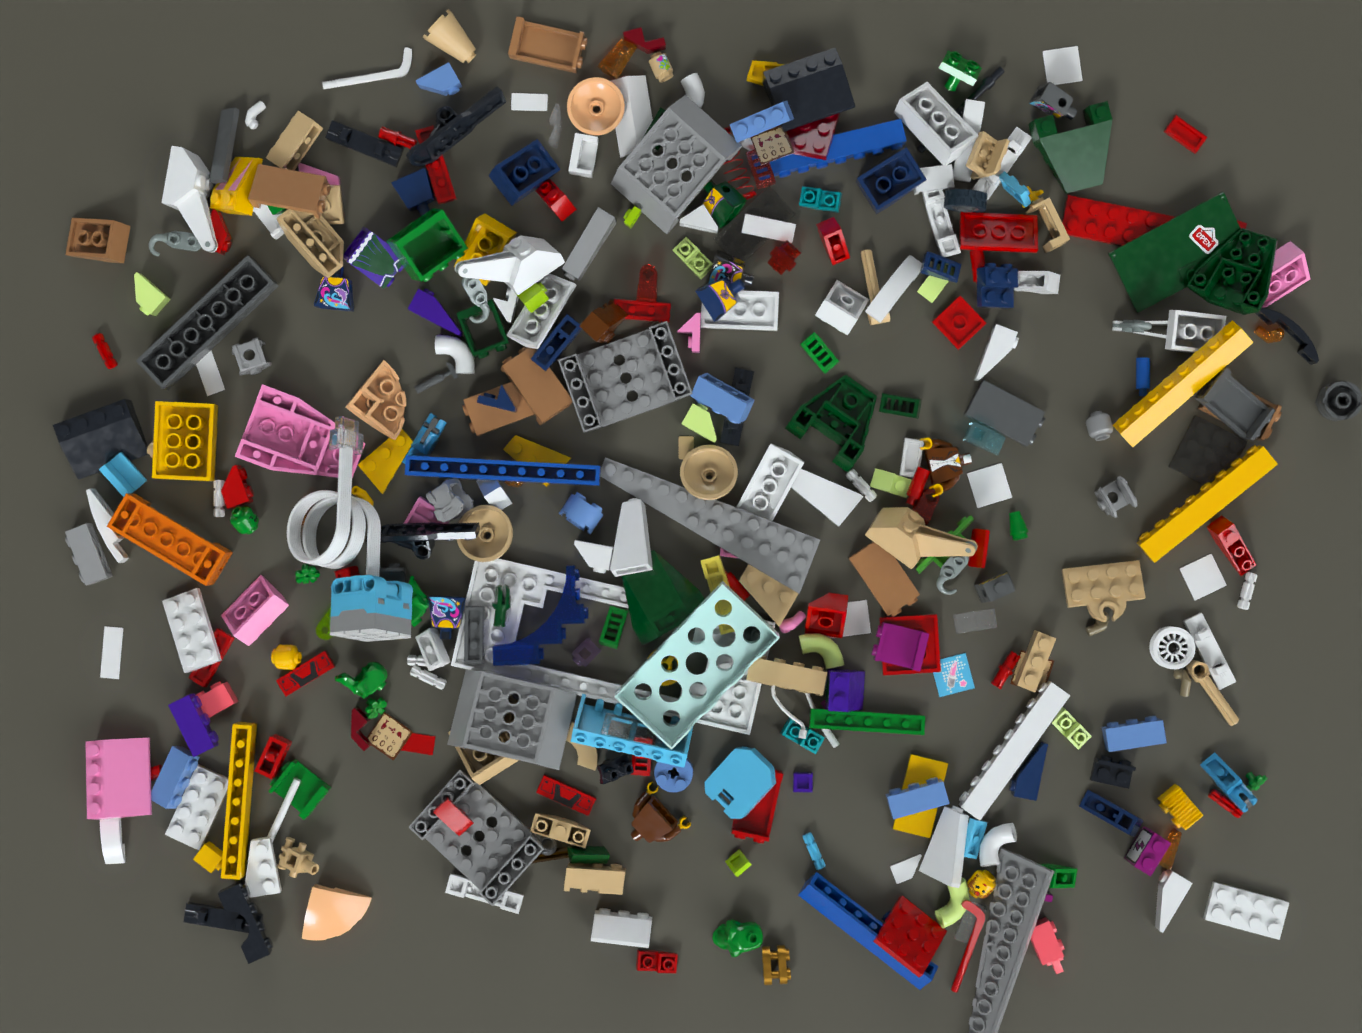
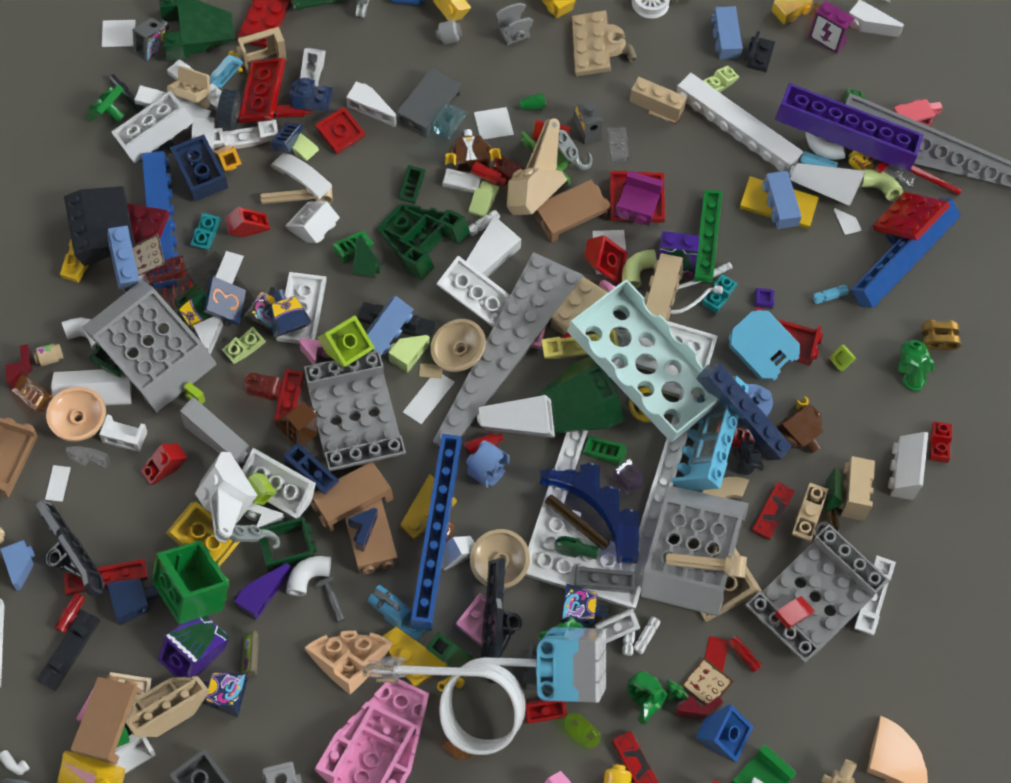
camera: 90 degrees left, 25 degrees down
tan brick [266,111,323,171] -> none
green plant [295,564,320,584] -> none
light grey piece [426,478,473,522] -> none
dark blue slope [488,139,561,206] -> none
white slope [574,540,614,573] -> none
clear red brick [767,240,801,275] -> none
medium azure sticker [933,653,975,697] -> none
red pin [991,651,1021,689] -> none
dark blue slope [1009,741,1048,801] -> none
dark blue slope [1079,790,1144,837] -> none
none -> tile [203,276,246,325]
none -> light orange brick [213,145,241,171]
none -> slope [241,631,259,677]
none -> lime slope [317,315,375,368]
none -> dark green slope [352,236,381,278]
none -> white sticker [403,374,455,424]
none -> dark green slope [426,632,474,668]
none -> red cylinder [464,433,504,456]
none -> dark brown axle [545,495,610,550]
none -> tan axle [666,553,747,578]
none -> dark blue arch [696,363,792,461]
none -> blue slope [696,704,754,763]
none -> red axle [729,636,762,672]
none -> dark purple brick [774,83,924,172]

